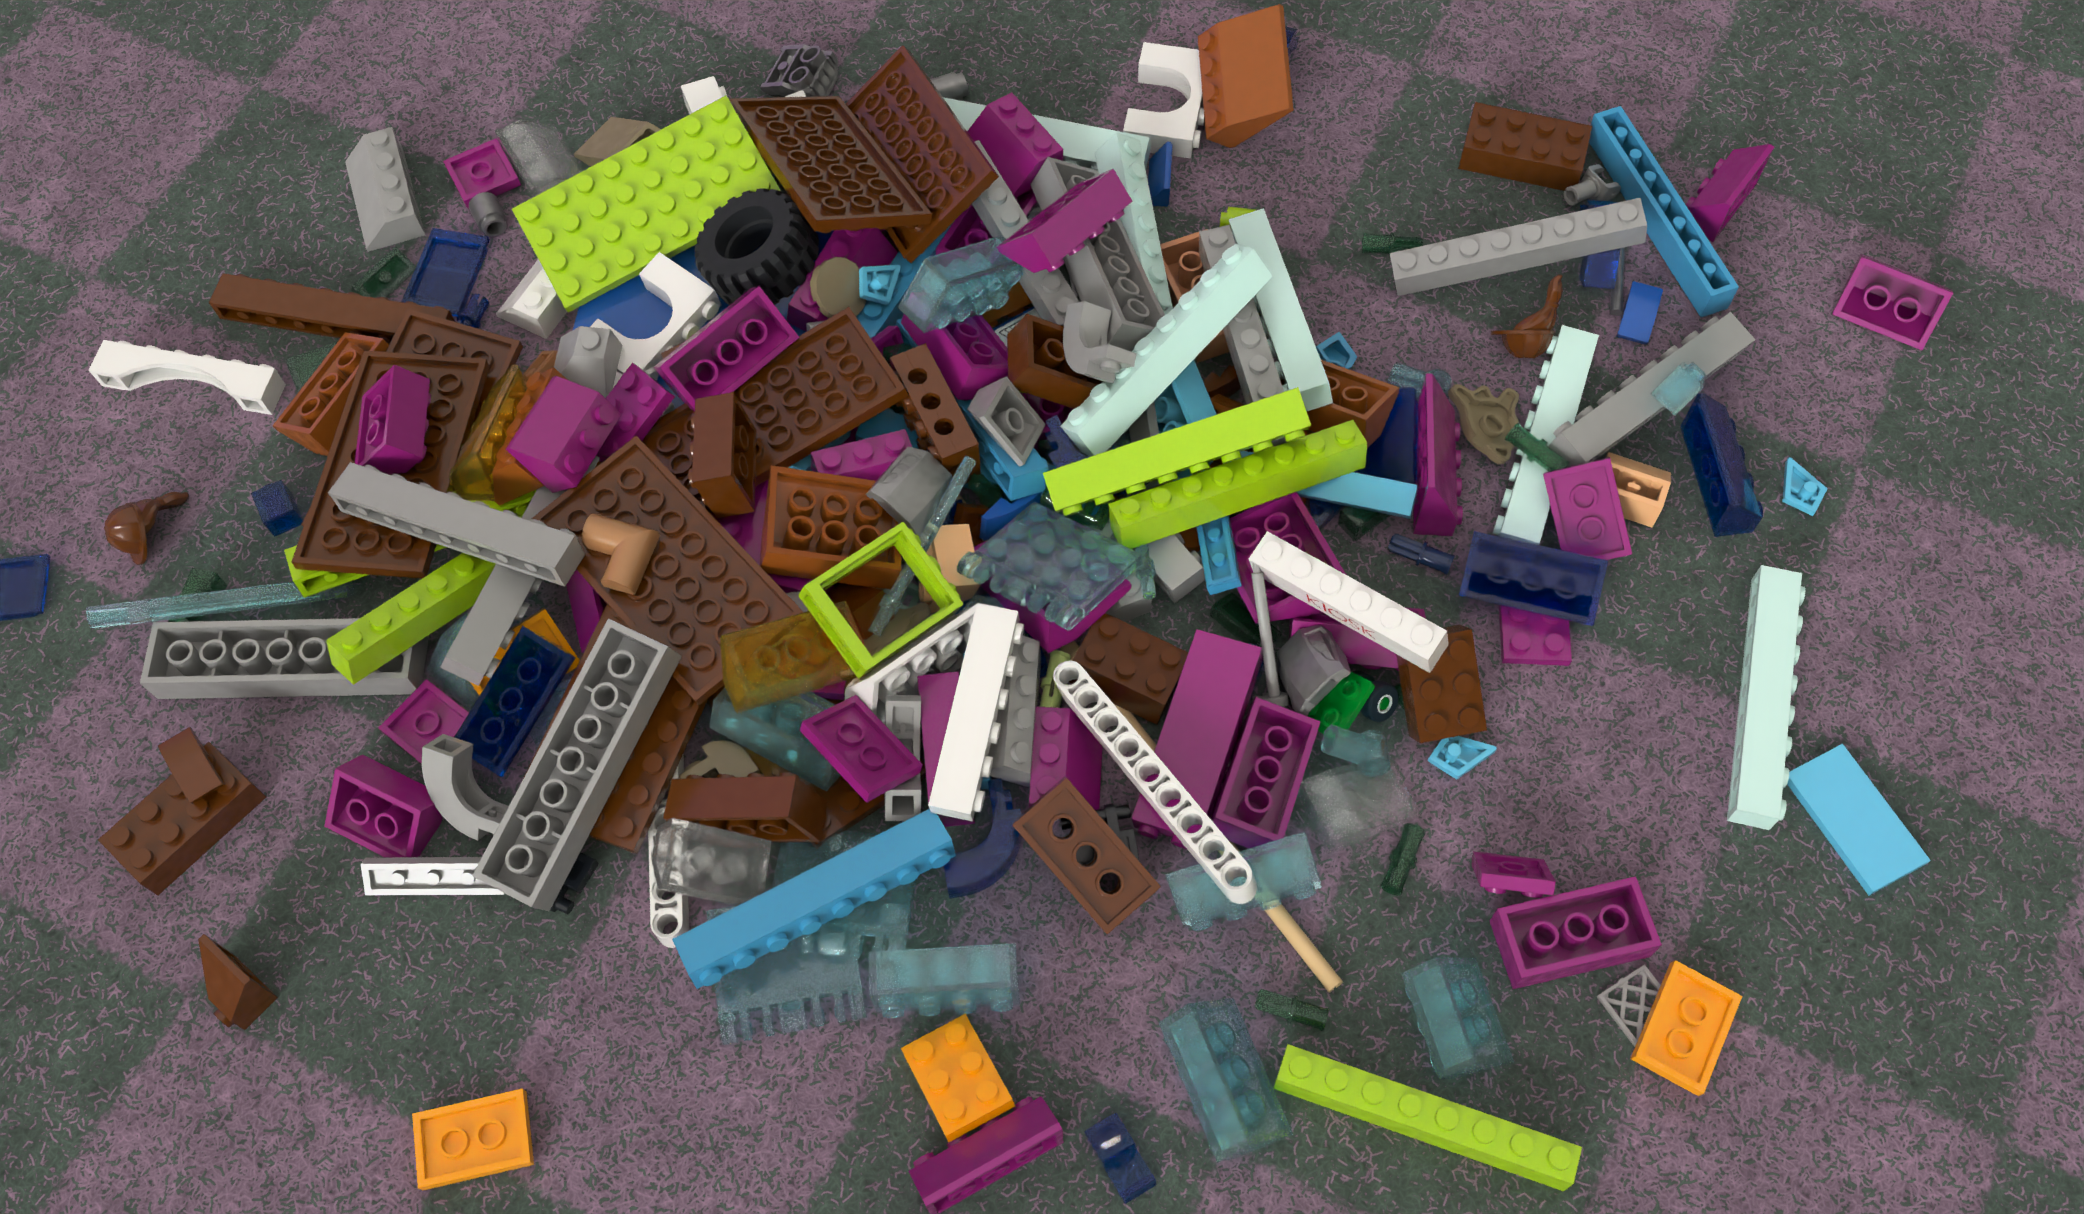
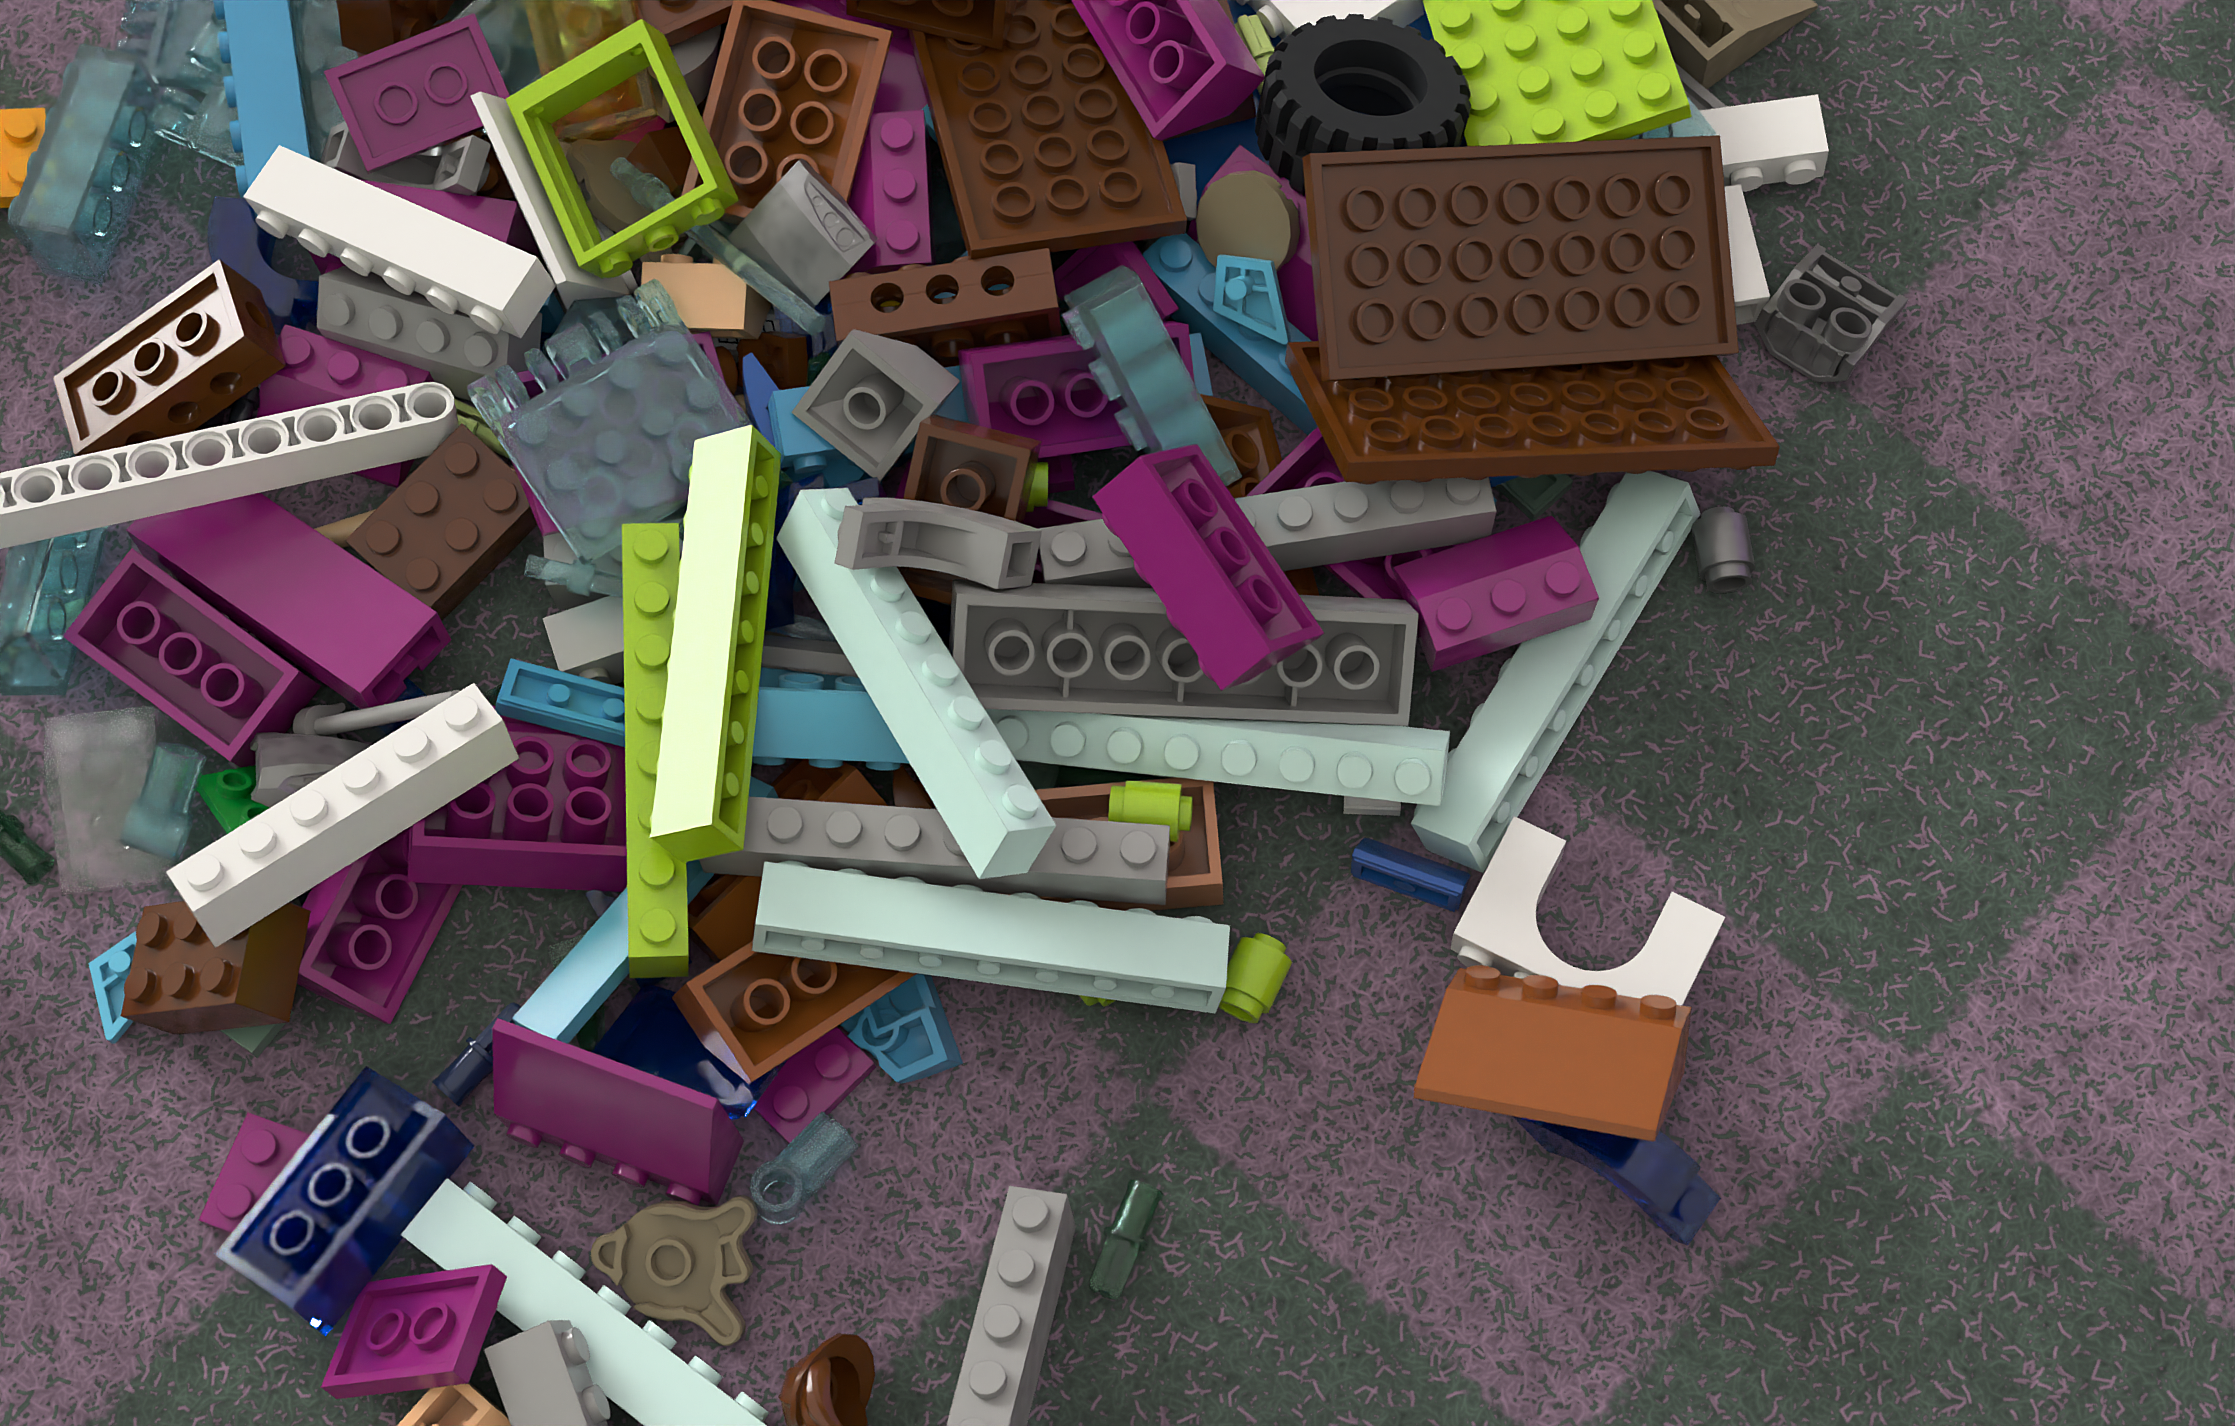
camera: 110 degrees right, 5 degrees up
clear green pin [1505,423,1570,472] -> none
none -> lime brick [1108,780,1193,842]

